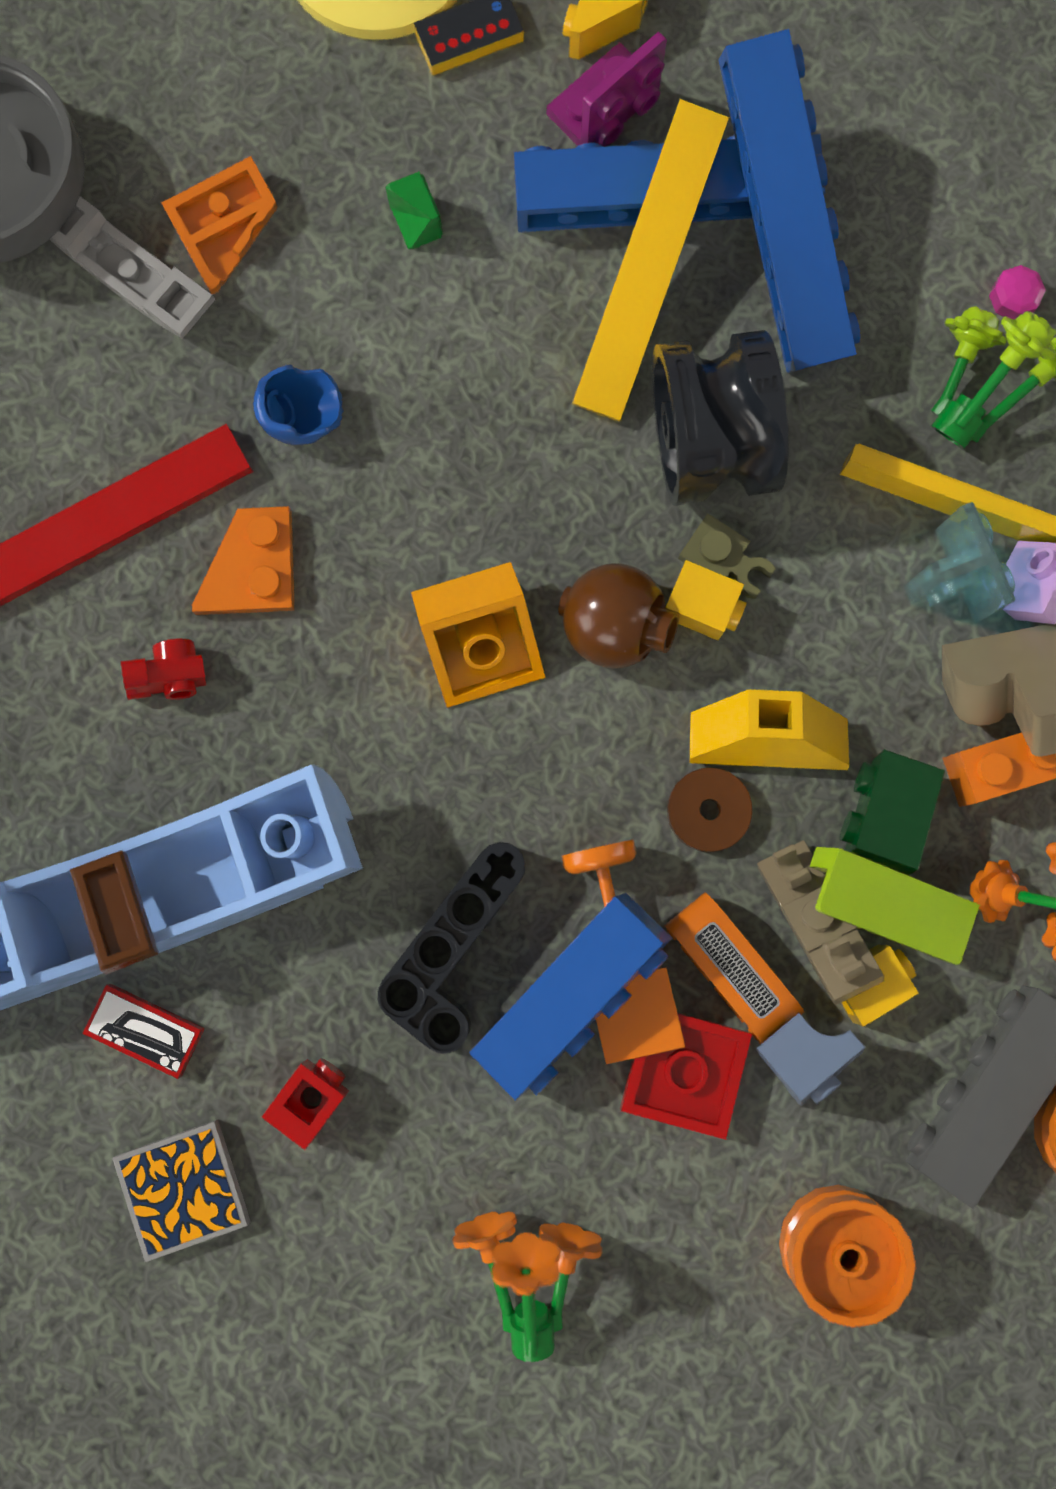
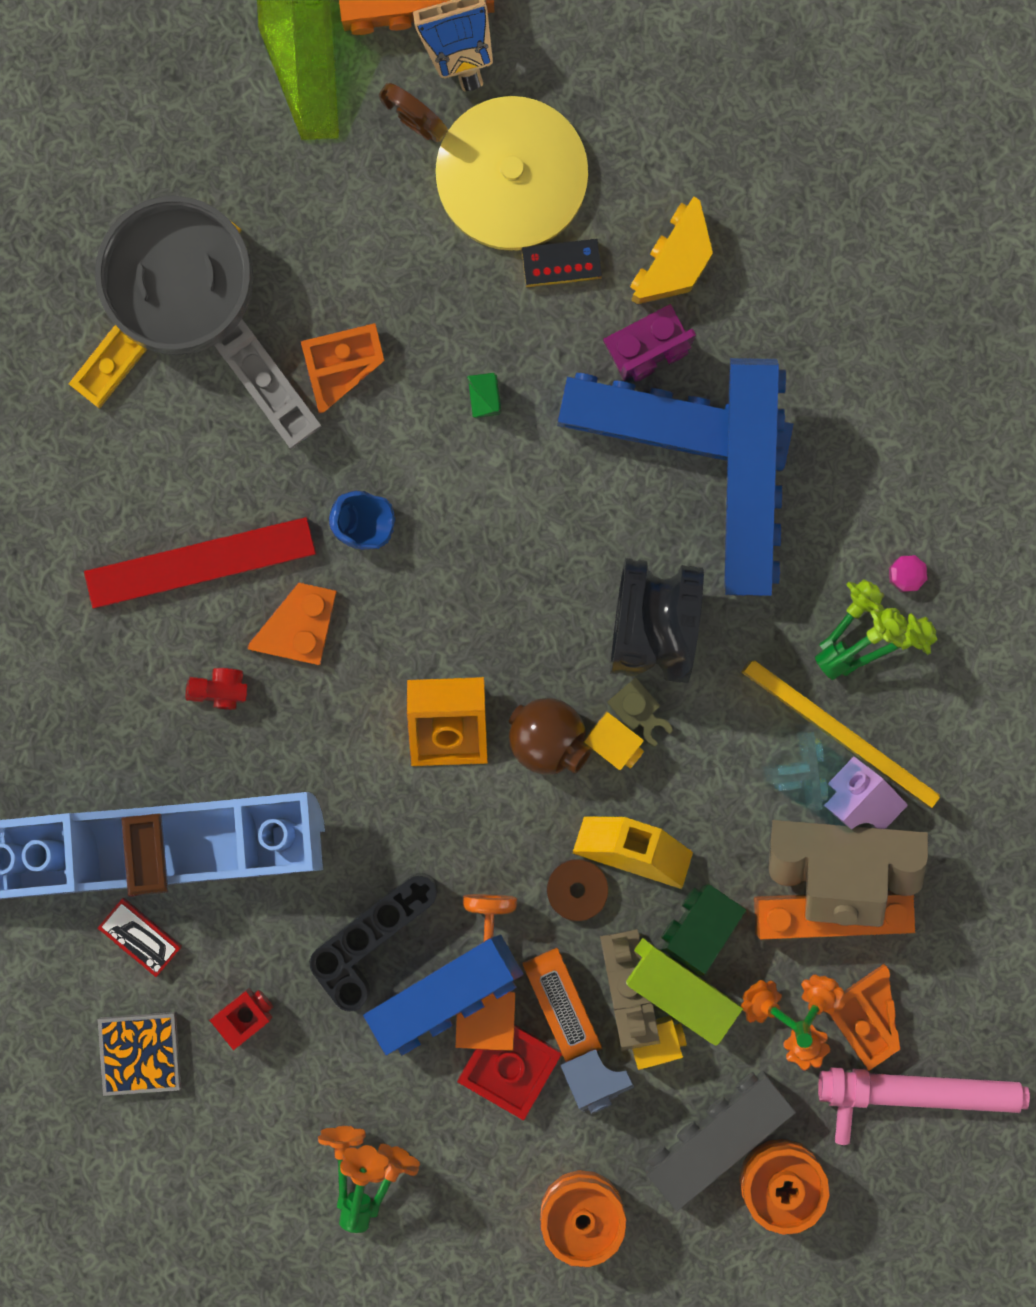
camera: 10 degrees right, 5 degrees up
yellow tile [572,99,729,421] -> none

